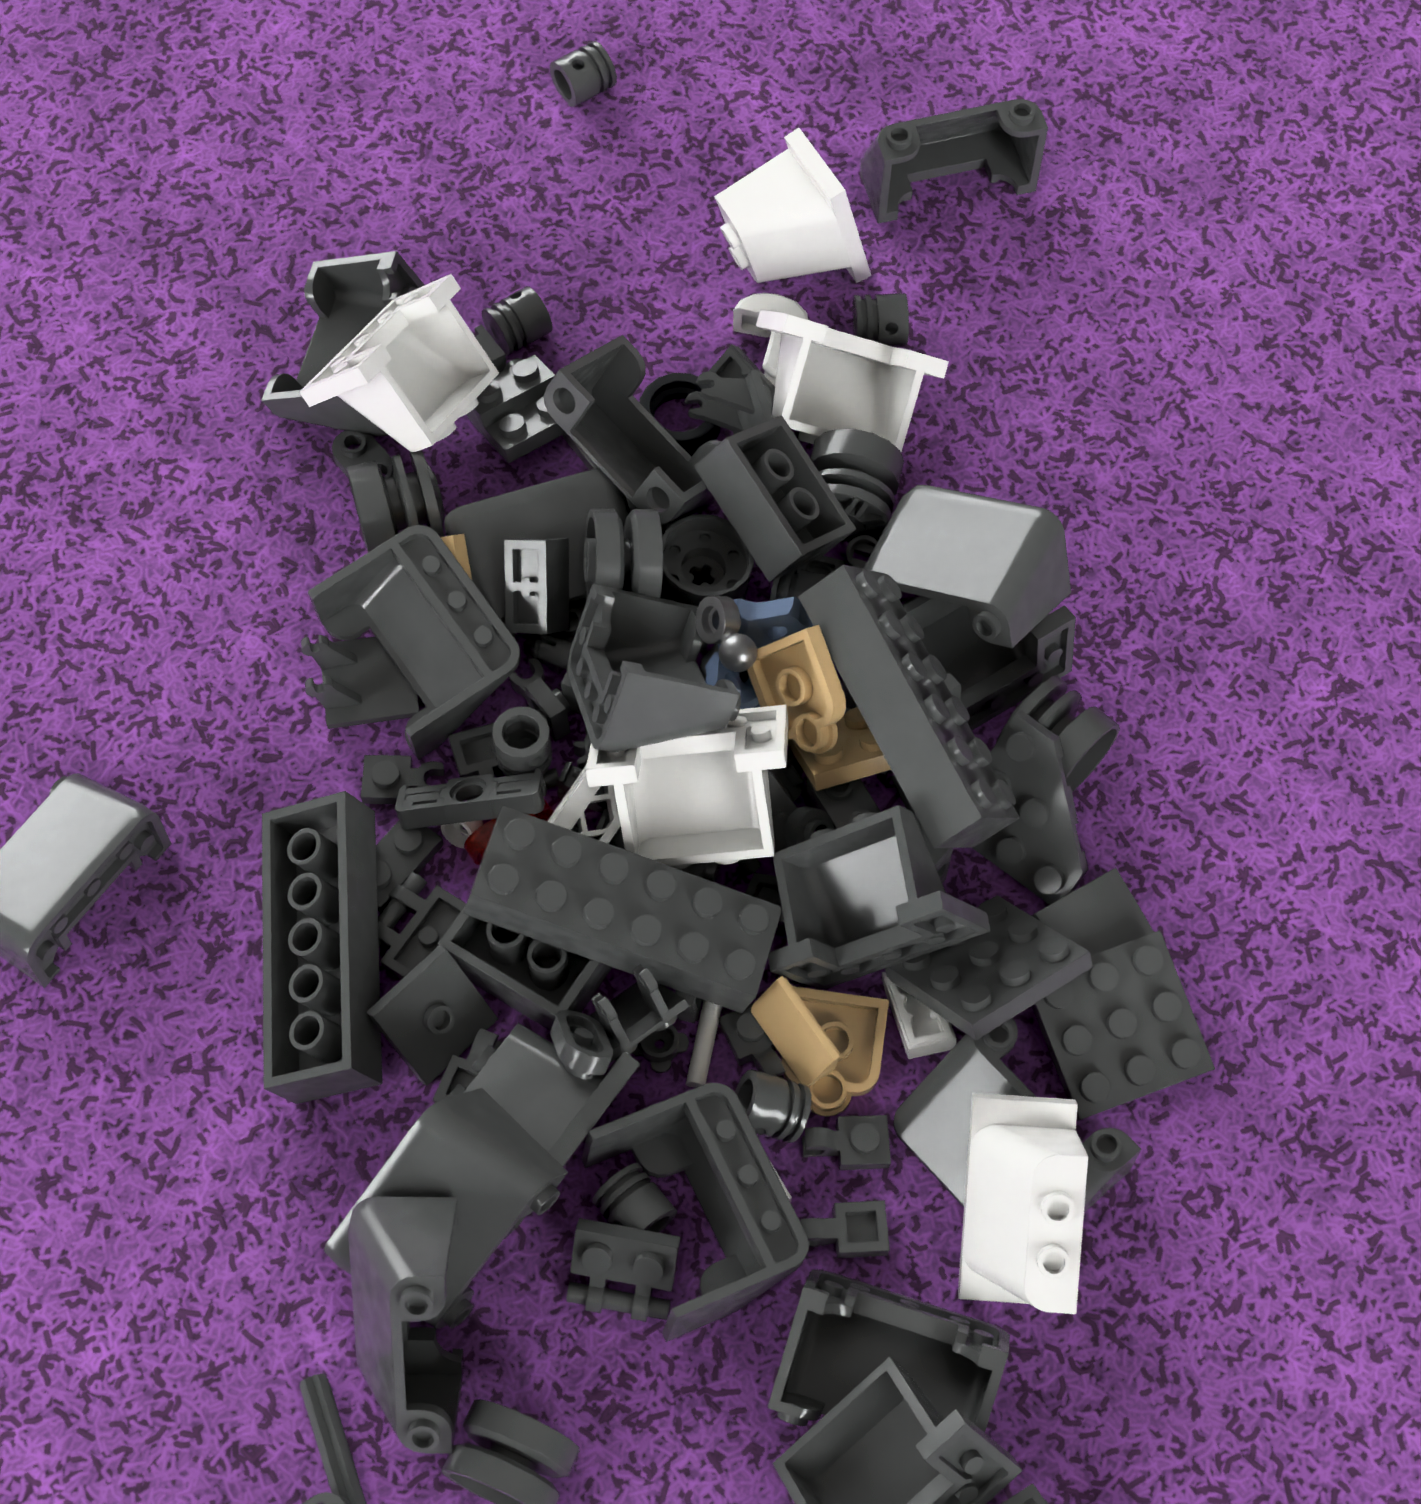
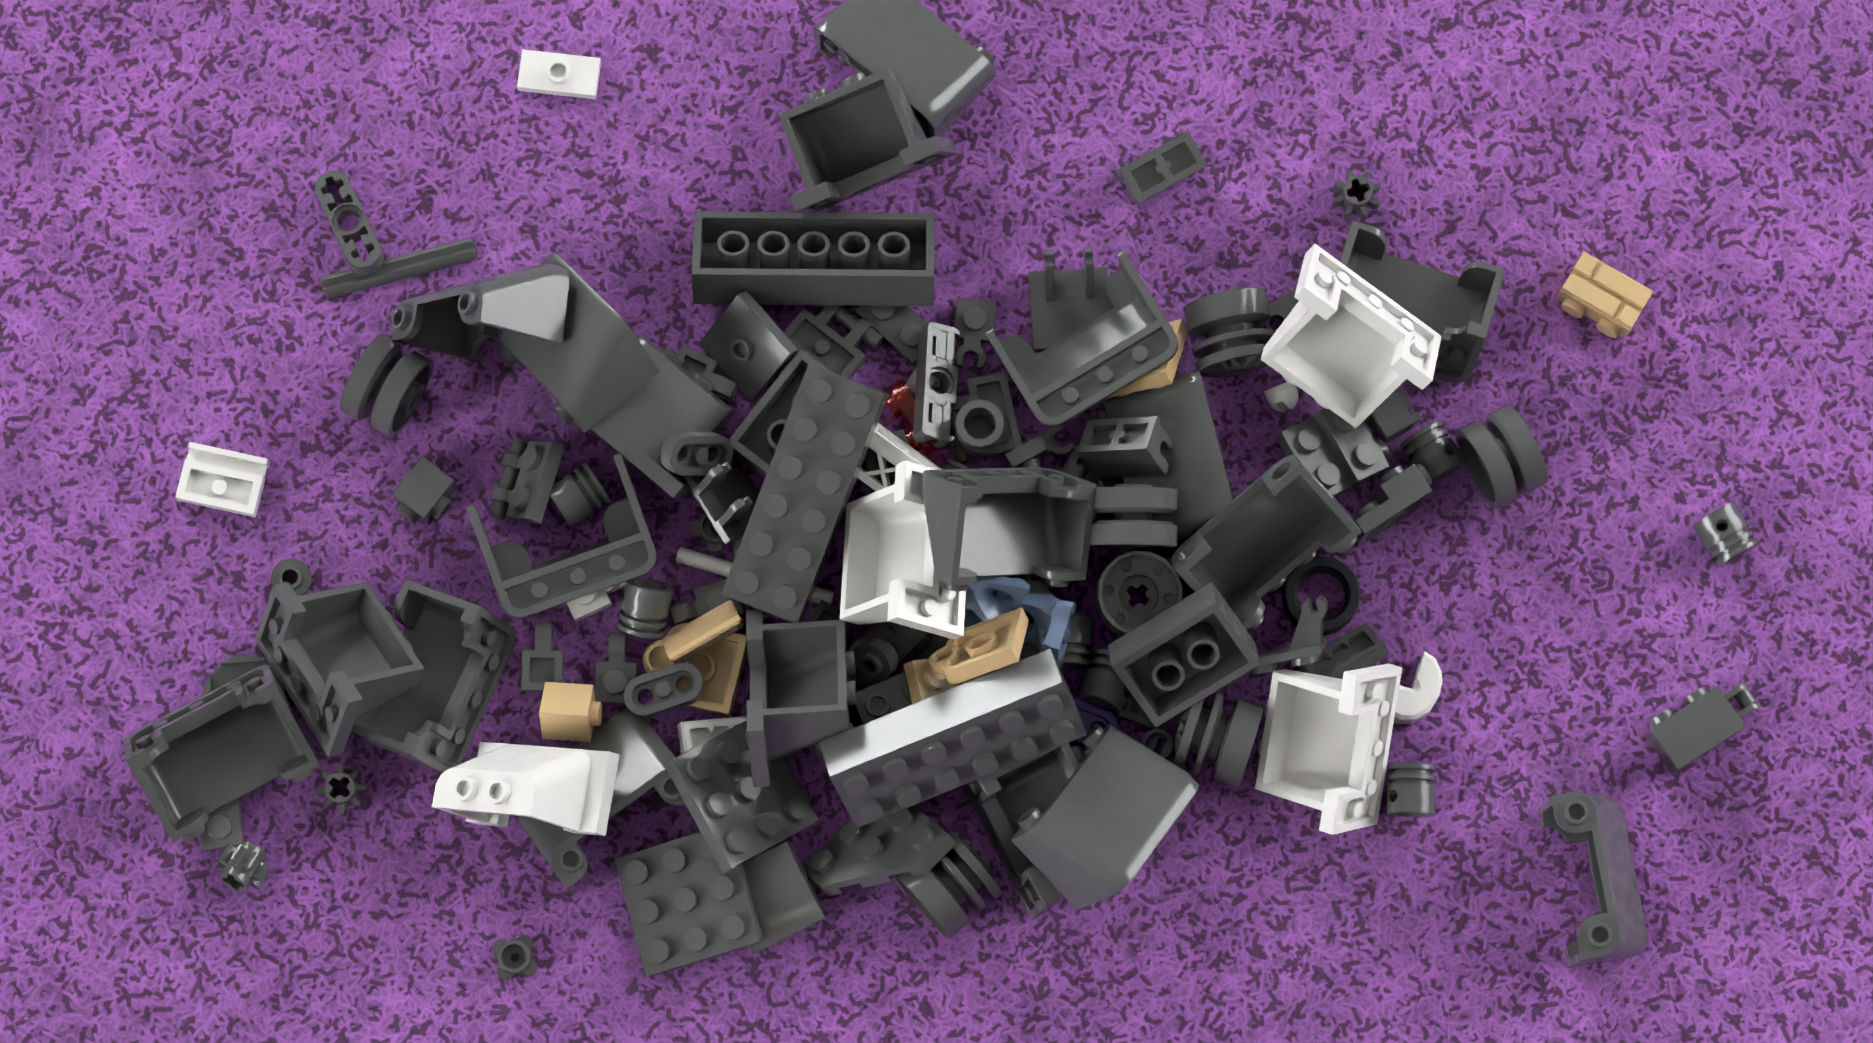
camera: 95 degrees right, 15 degrees up
flat silver plate [695,596,757,672] -> none
white windscreen [714,128,871,283] -> none
none -> dark grey gear [316,764,369,816]
none -> dark grey brick [392,456,458,525]
none -> dark grey plate [493,935,537,980]
none -> white plate [517,49,601,99]
none -> tan brick [539,682,602,742]
none -> dark grey plate [624,662,705,718]
none -> dark grey windscreen [778,68,958,212]
none -> dark grey hinge [1113,131,1207,204]
none -> white hinge [1264,382,1299,412]
none -> dark grey gear [1332,170,1381,221]
none -> dark grey plate [1354,463,1432,548]
none -> dark grey wheel [1455,404,1548,509]
none -> tan brick [1556,252,1653,338]
none -> dark grey brick [1645,682,1760,775]

